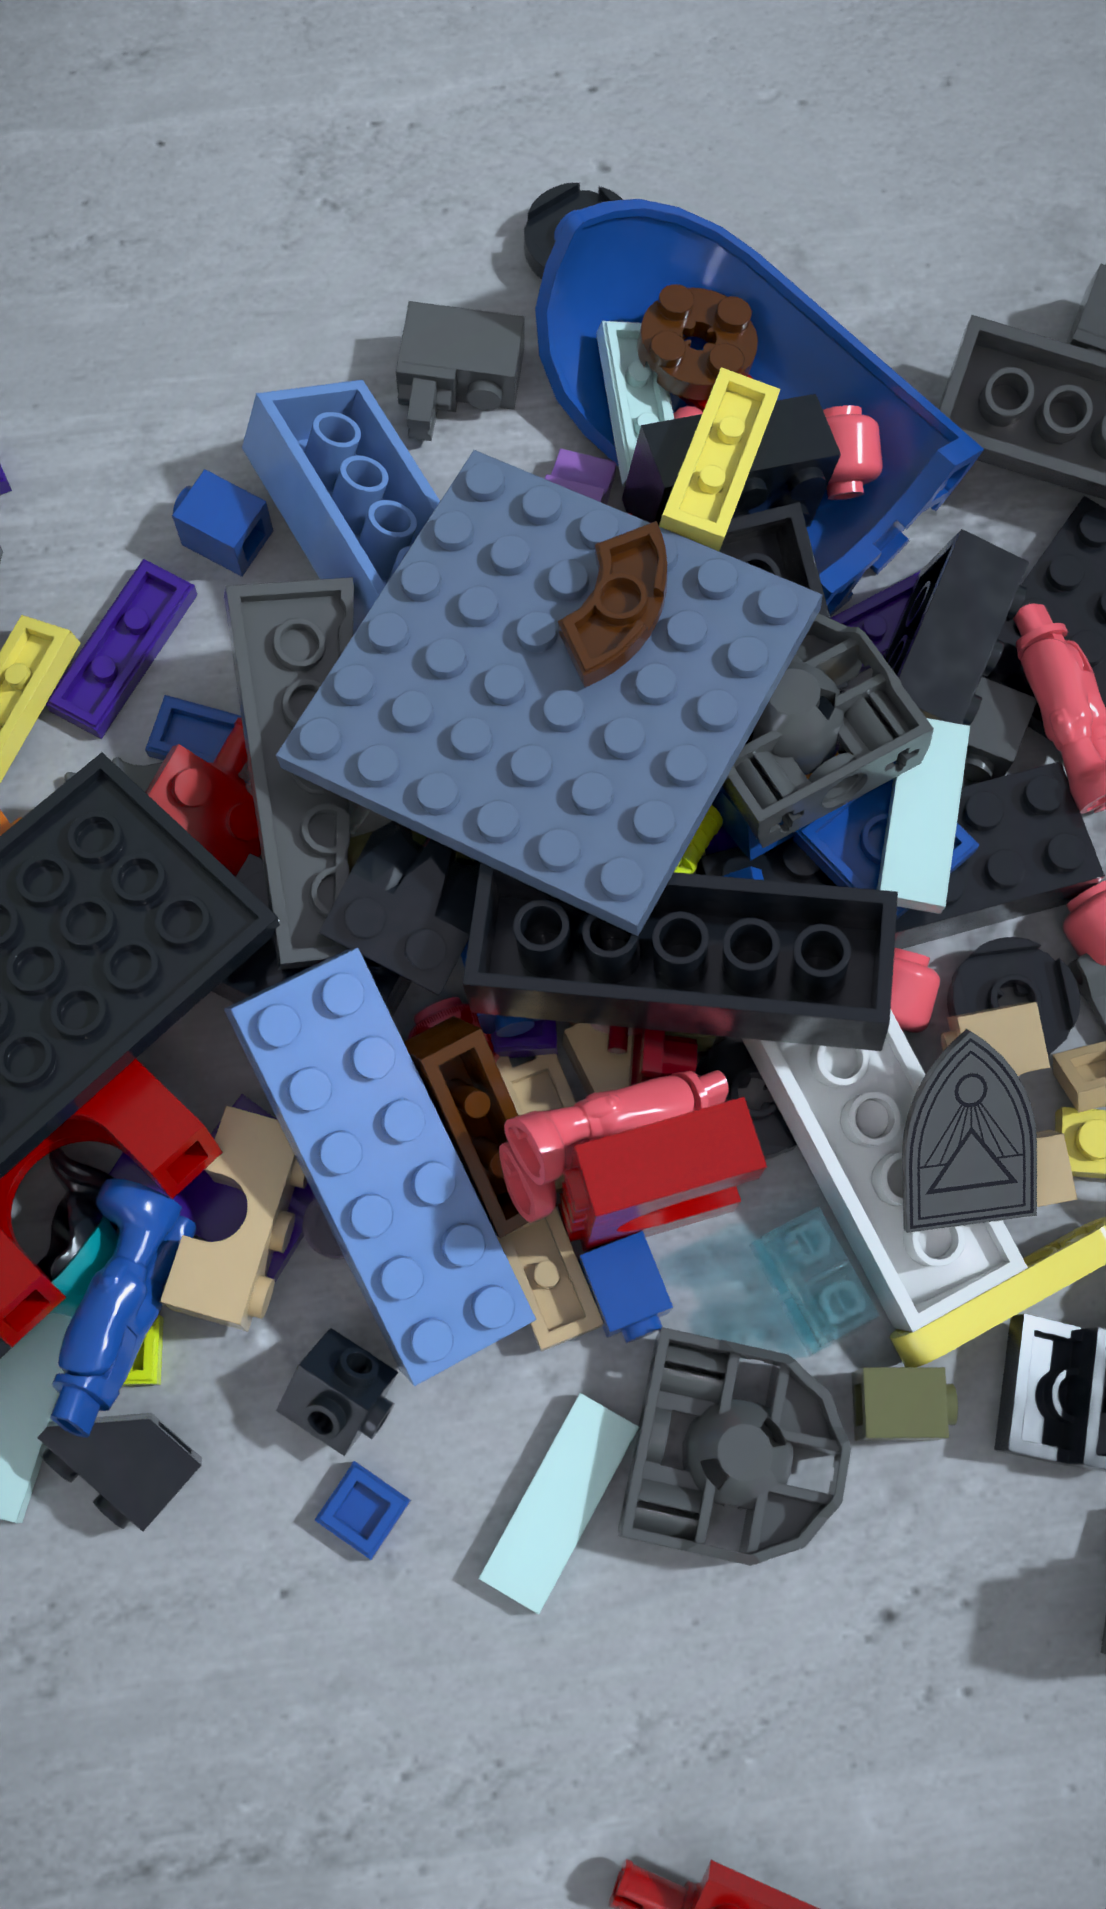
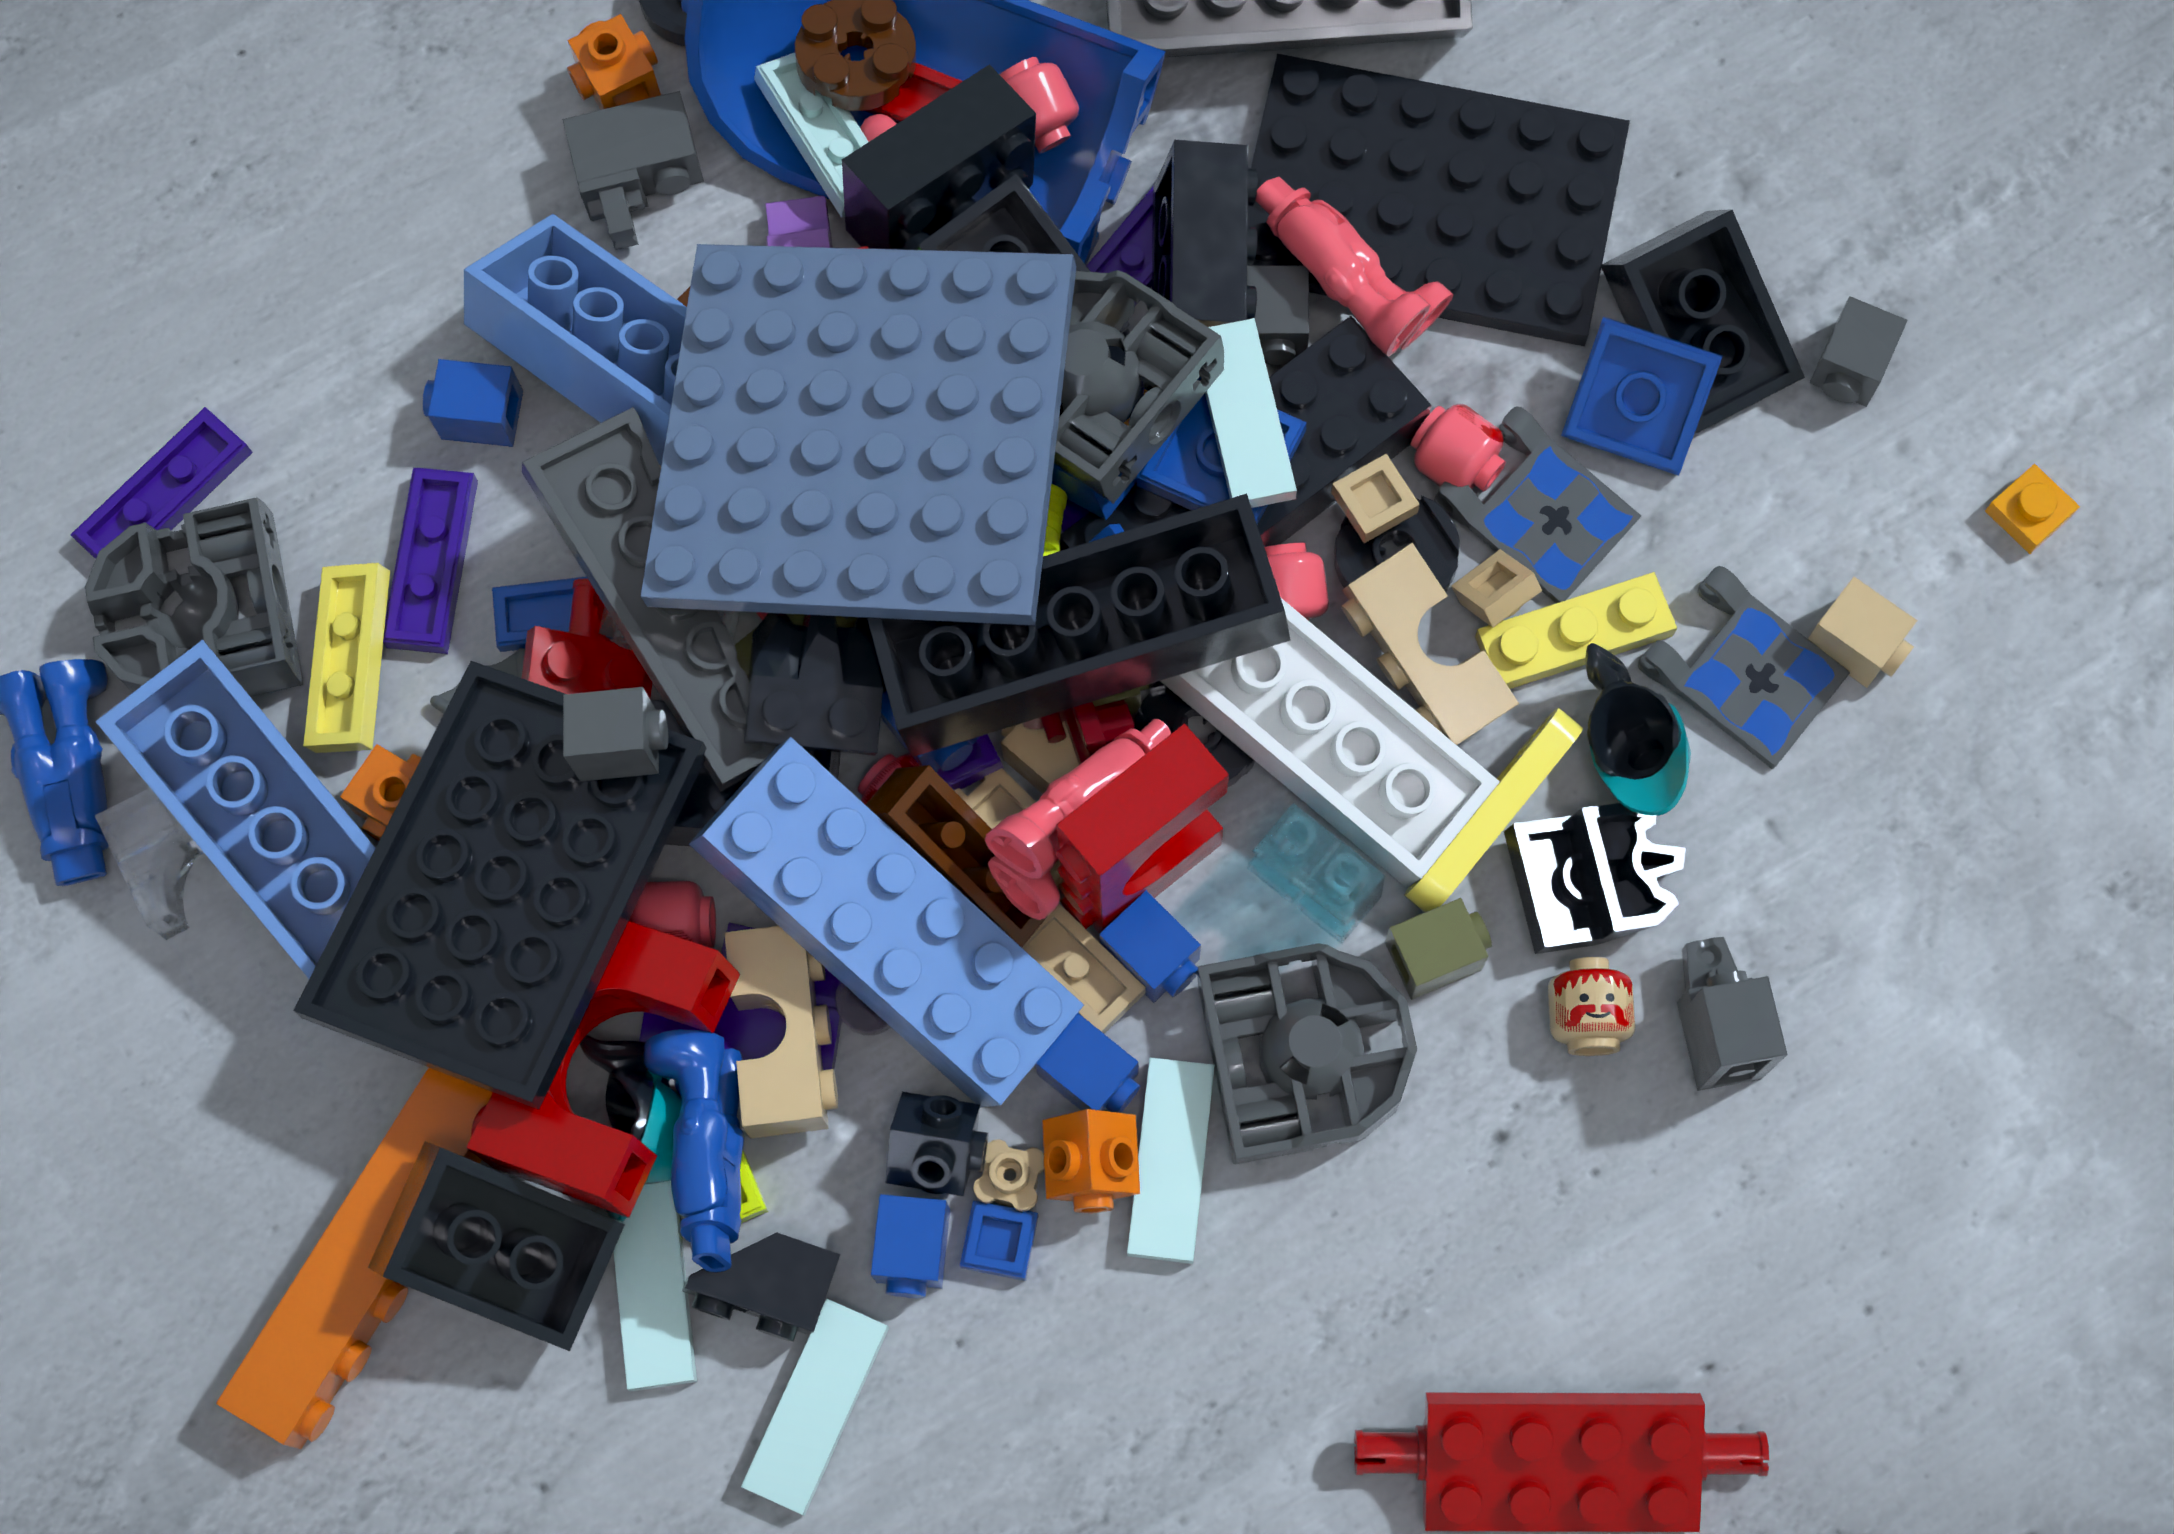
camera: 15 degrees left, 0 degrees up
reddish brown tile [558,521,668,687] -> none
light yellow plate [659,367,781,551] -> none
dark grey shield [902,1029,1037,1233] -> none
none -> dark grey brick [563,687,668,781]
none -> orange brick [567,14,661,110]
none -> coral head [629,881,716,947]
none -> light aqua tile [741,1299,889,1516]
none -> blue brick [871,1194,950,1298]
none -> tan plate [973,1139,1045,1212]
none -> blue brick [1035,1013,1141,1113]
none -> orange brick [1042,1109,1140,1213]
none -> tan plate [1331,454,1420,543]
none -> tan head [1548,957,1635,1056]

